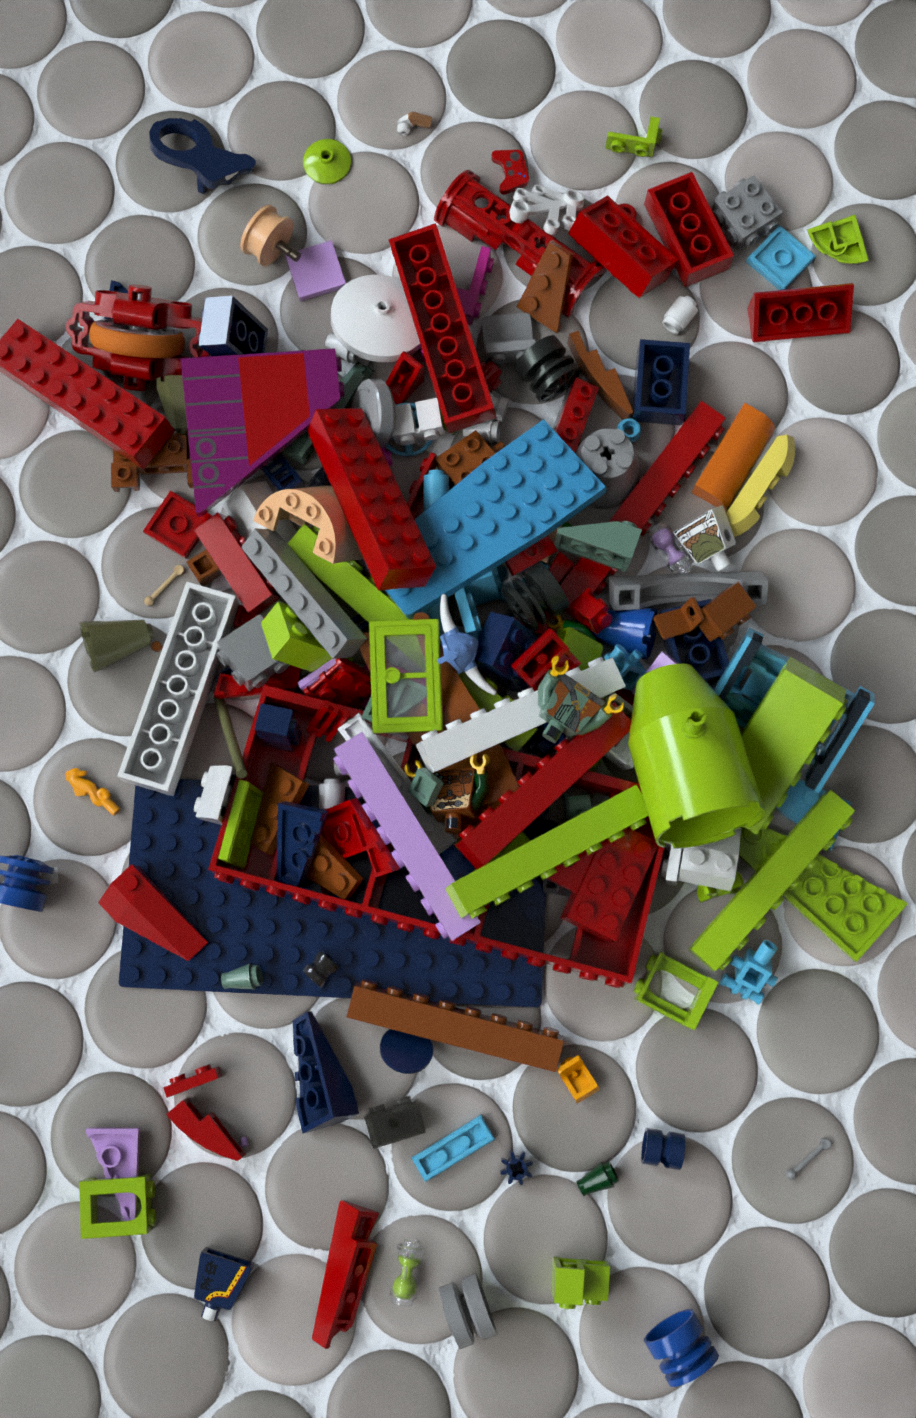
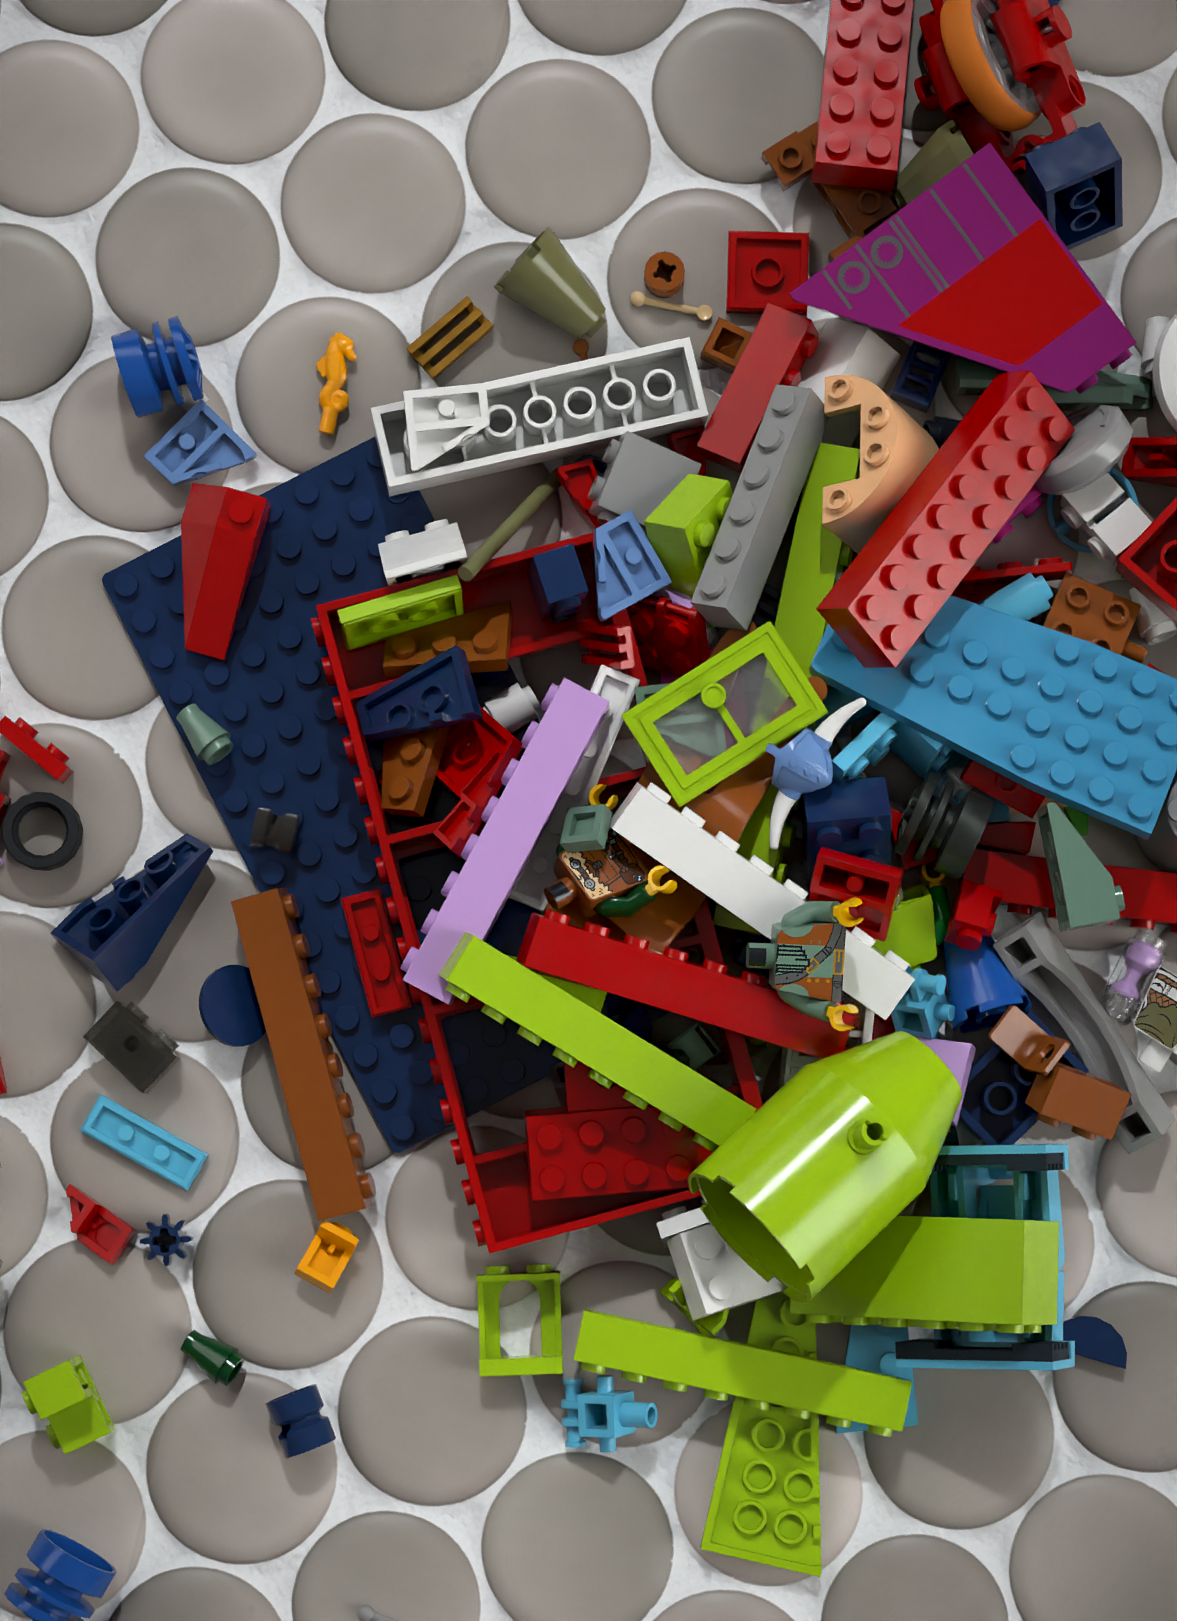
camera: 60 degrees right, 5 degrees up
none -> black tyre [2,792,83,871]
none -> red slope [66,1184,137,1265]
none -> medium blue wing [144,399,257,487]
none -> red tile [341,888,413,1018]
none -> white wing [403,383,490,471]
none -> pearl gold tile [406,296,494,381]
none -> medium blue wing [593,510,672,622]
none -> dark orange wheel [644,251,685,298]
none -> dark blue tile [1063,1315,1127,1369]

